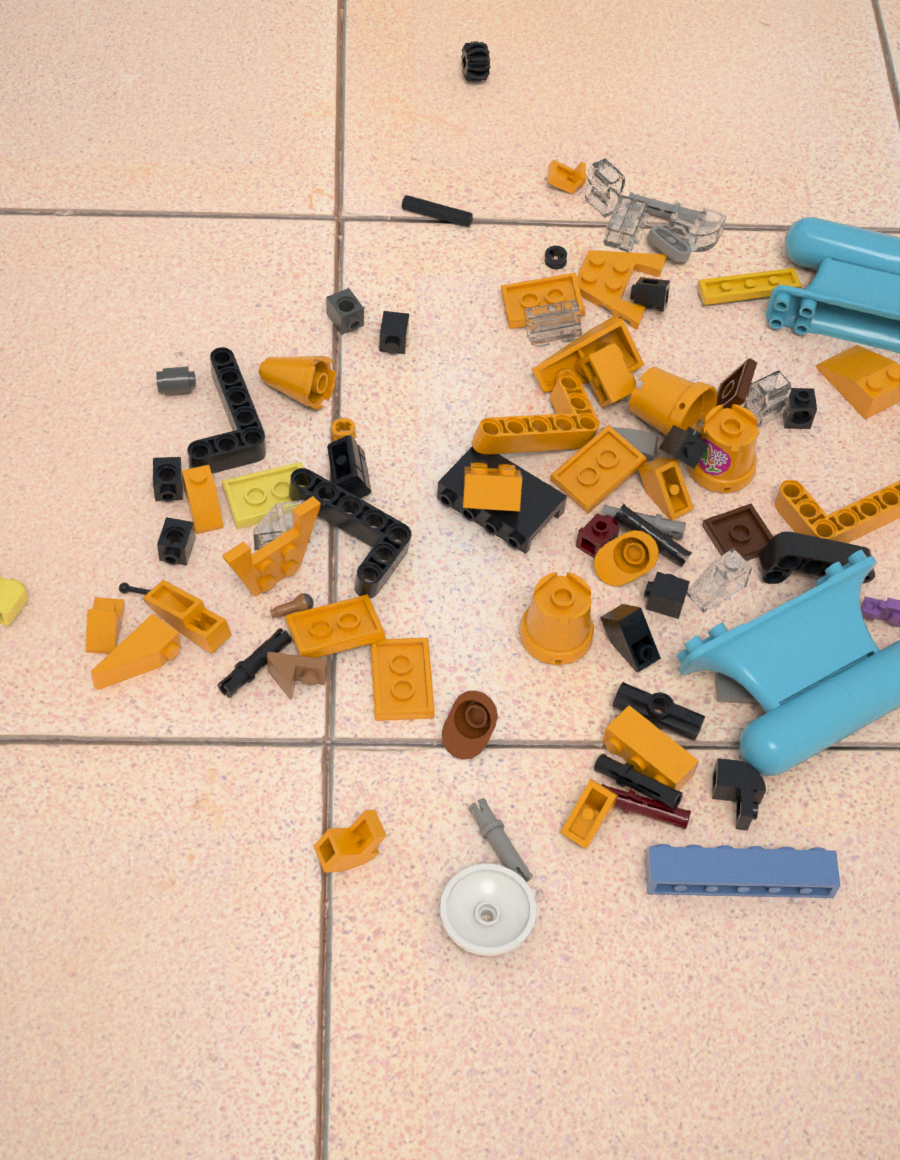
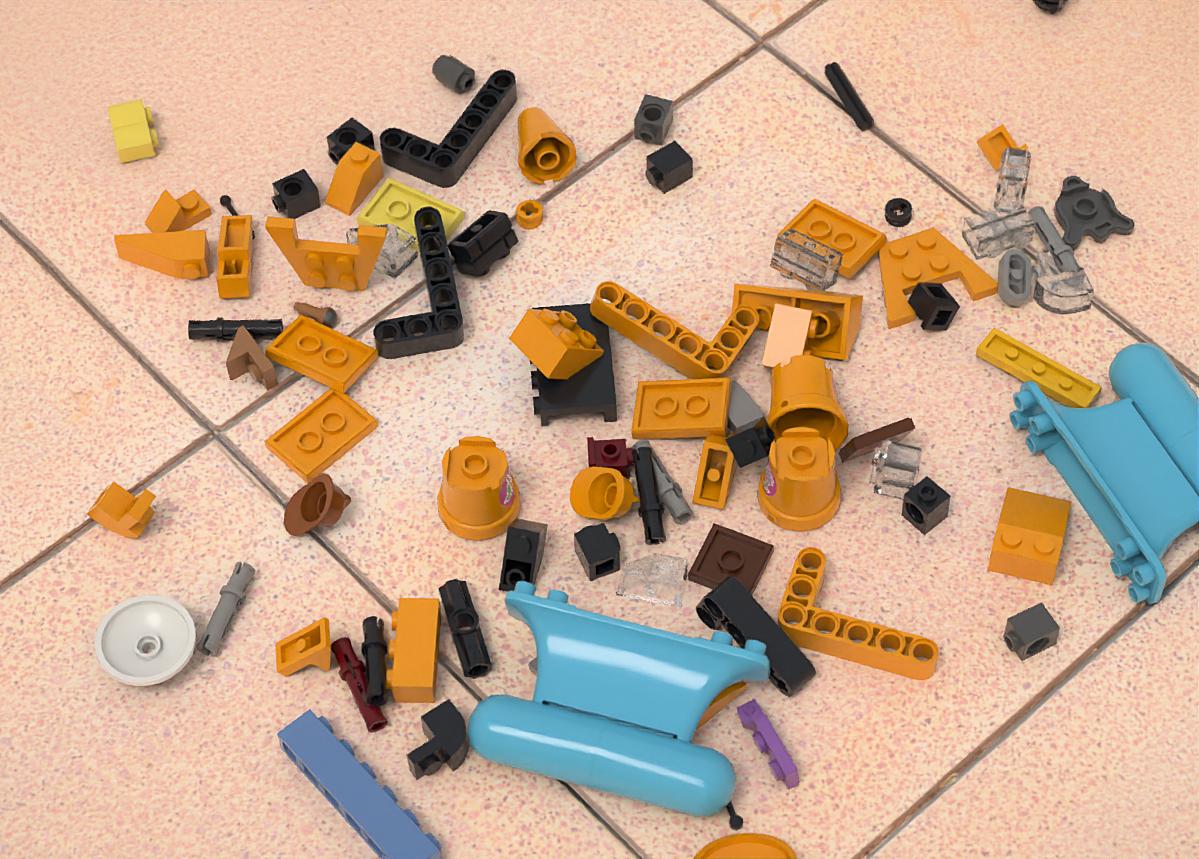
camera: 55 degrees right, 0 degrees up
none -> dark grey tile [1054,176,1135,250]

